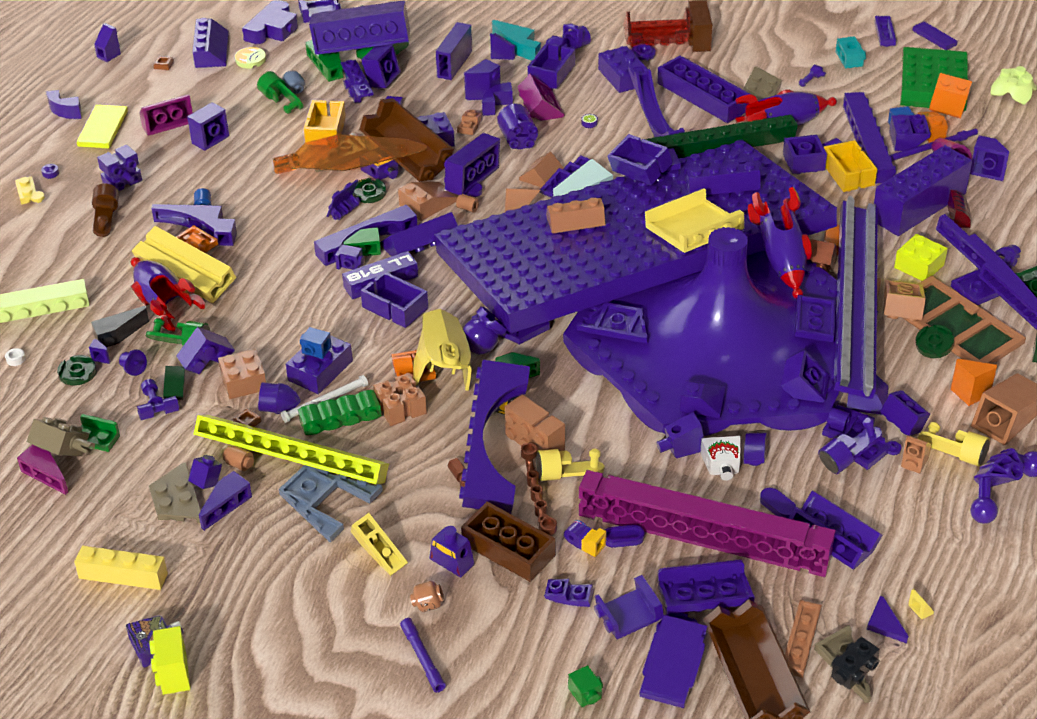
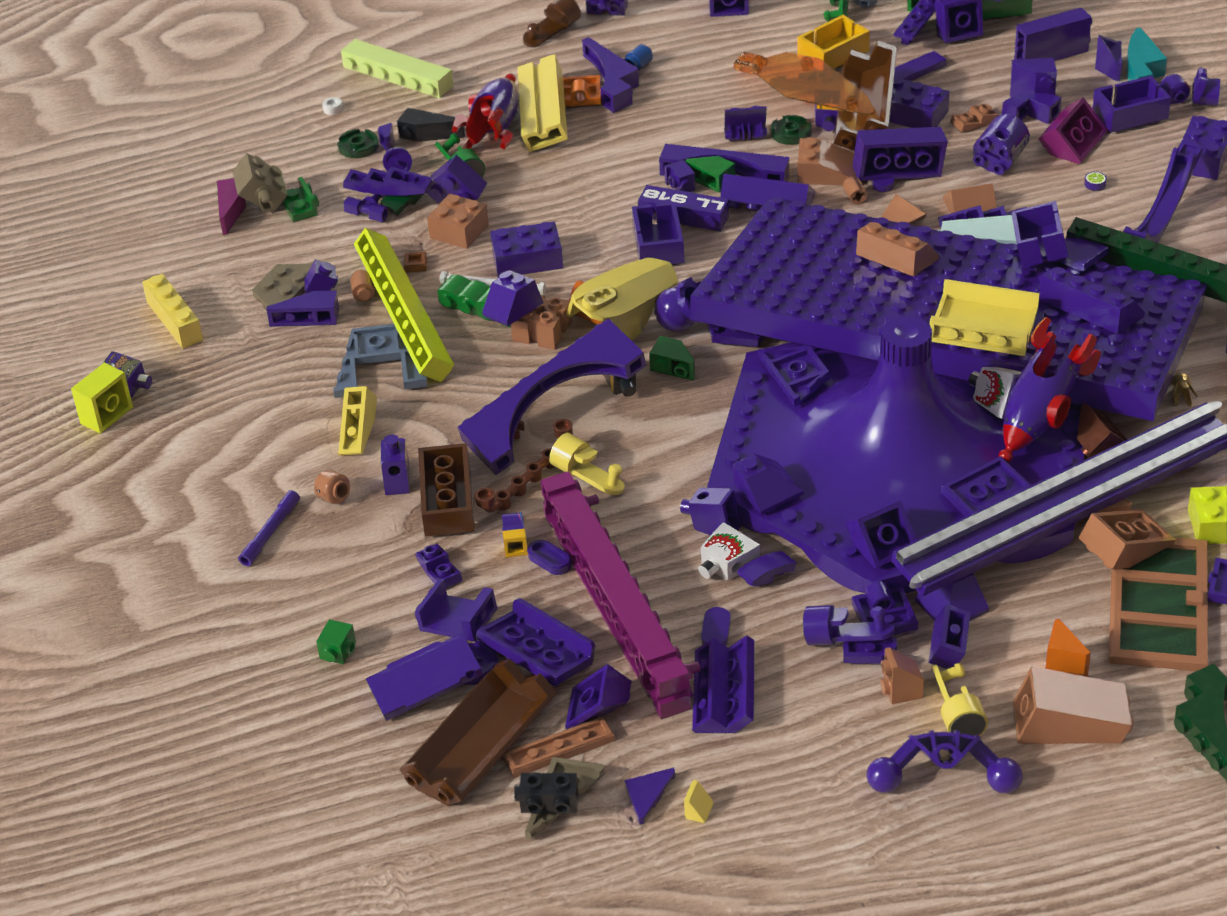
camera: 50 degrees right, 0 degrees up
dark purple helmet [258,382,301,414] -> none
blue brick [300,327,332,359] -> none
nougat piece [505,395,565,451] -> none
dark green tile [916,324,954,358] -> none
none -> dark purple slope [343,167,432,195]
none -> dark purple slope [482,271,544,326]
none -> dark purple slope [565,664,632,729]
none -> white torso [968,367,1022,419]

